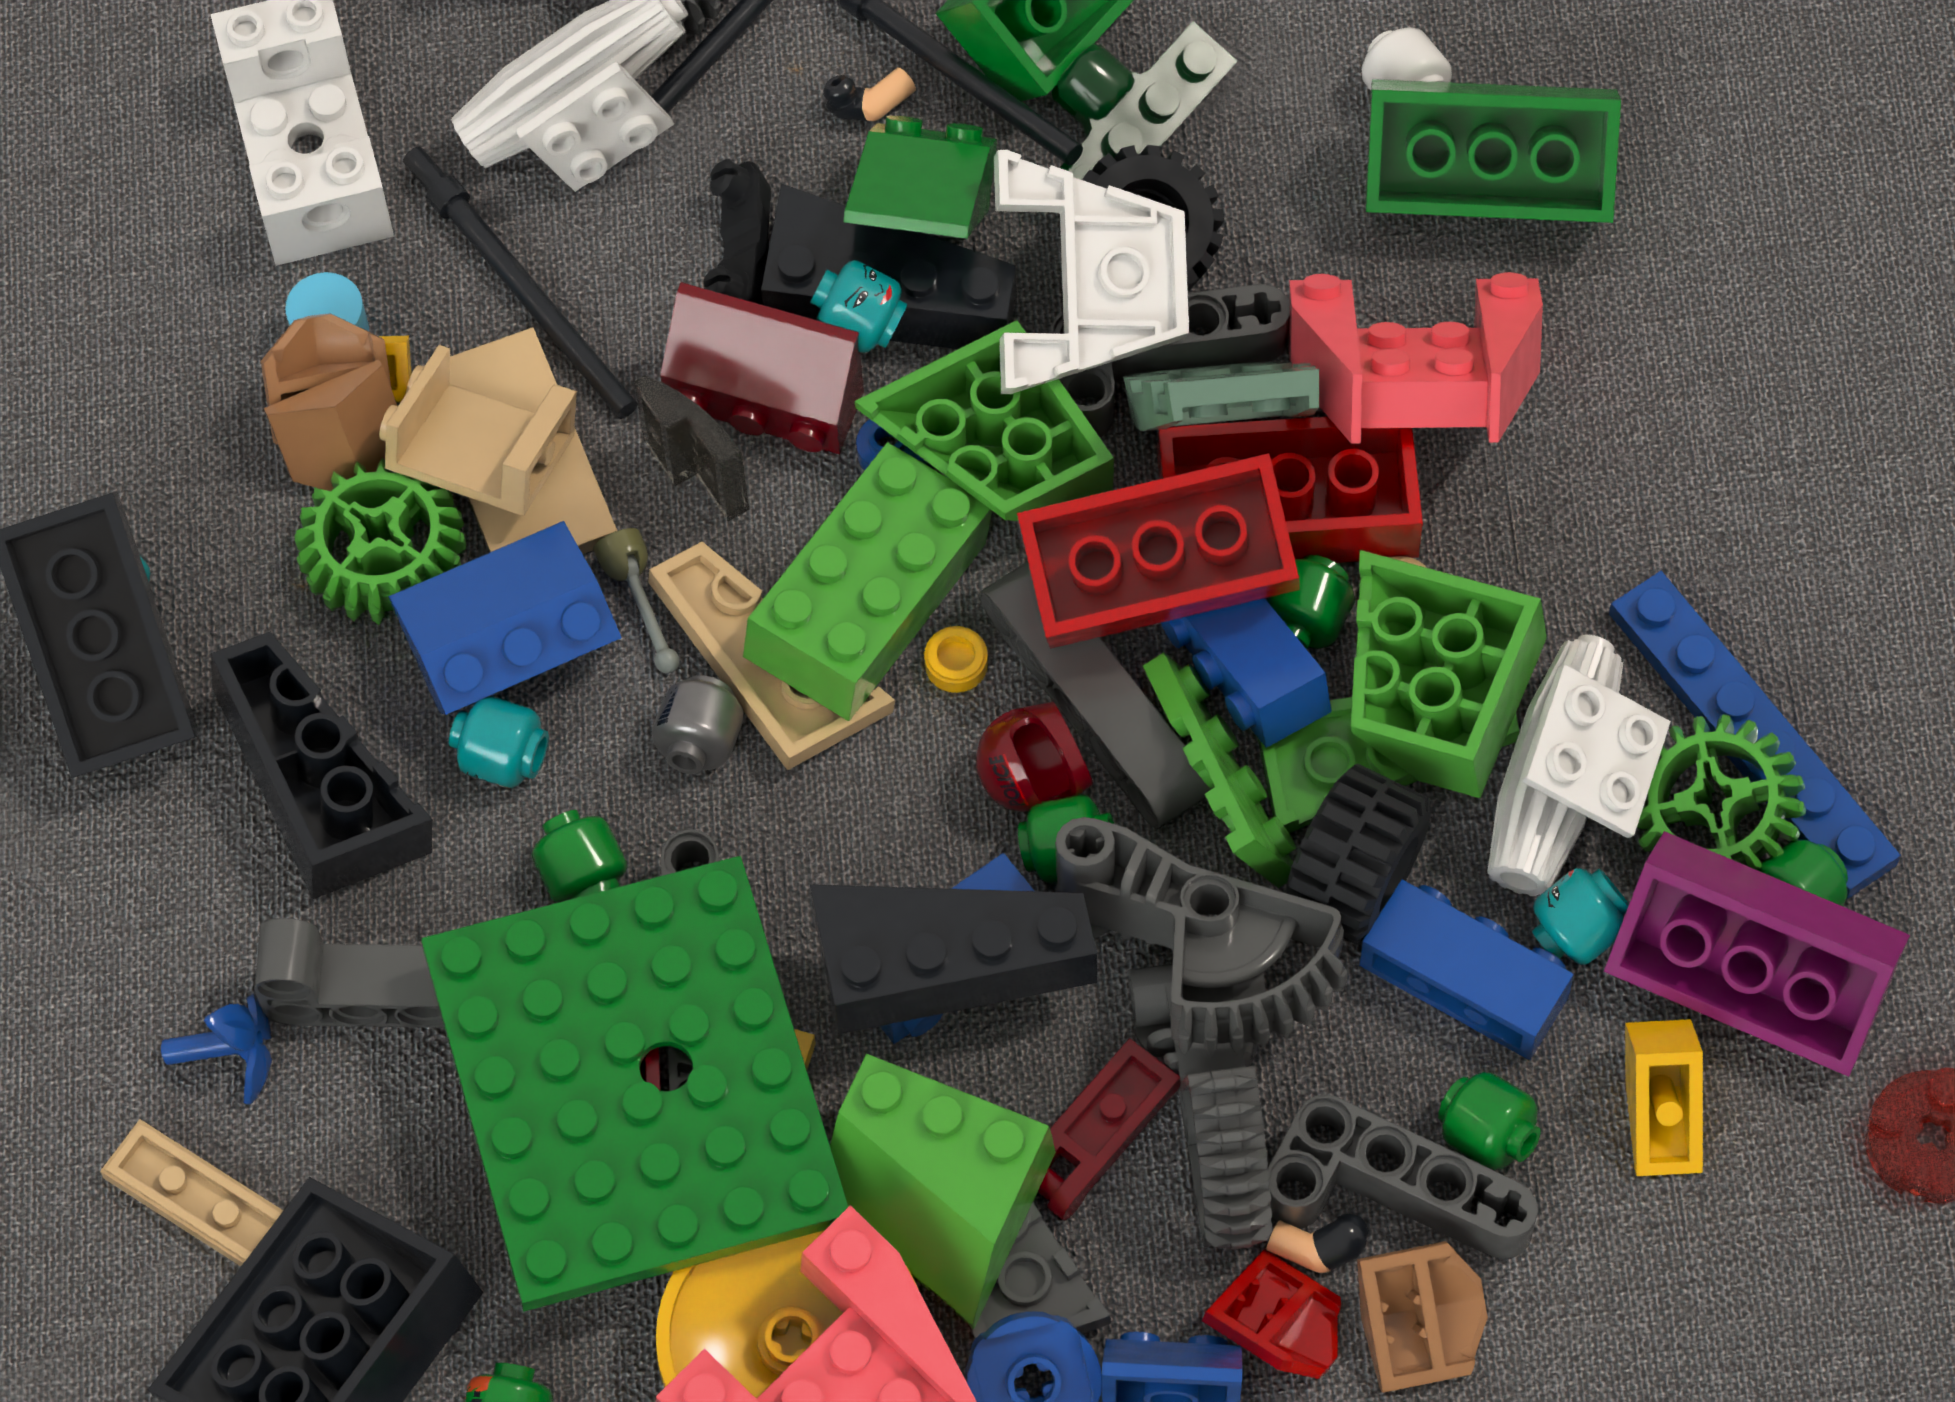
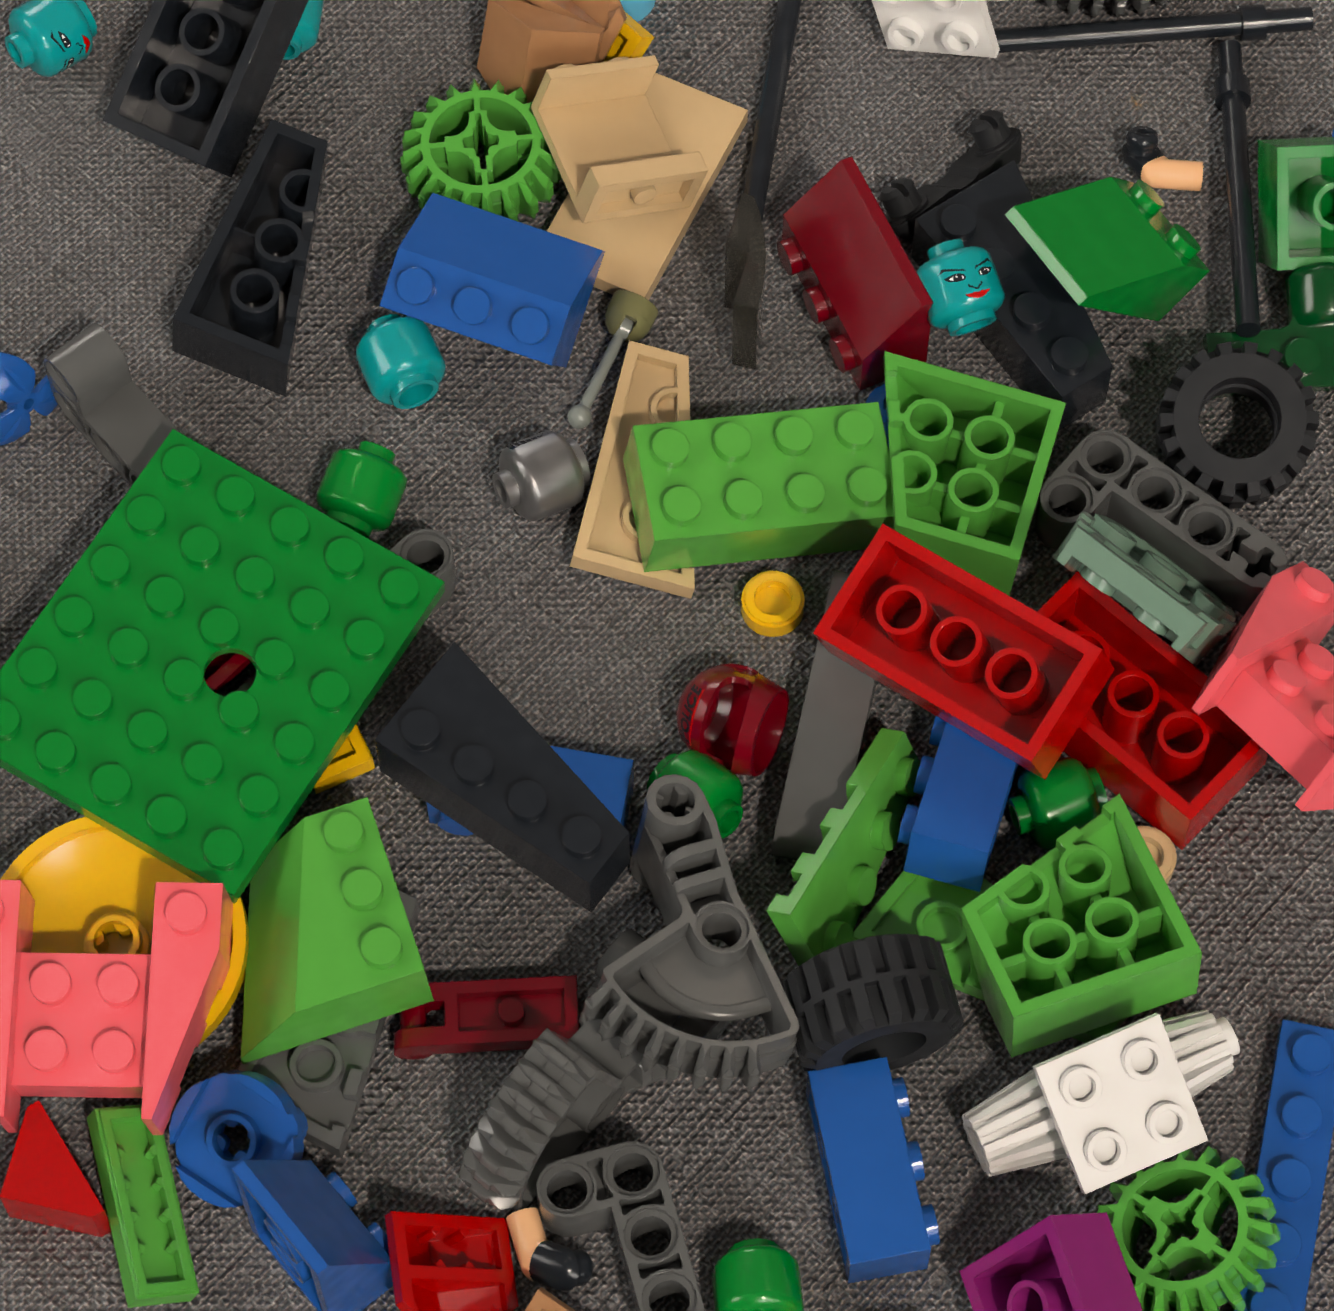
camera: 45 degrees right, 0 degrees up
white wing [994,150,1189,394] -> none
teal head [1532,868,1629,965] -> none

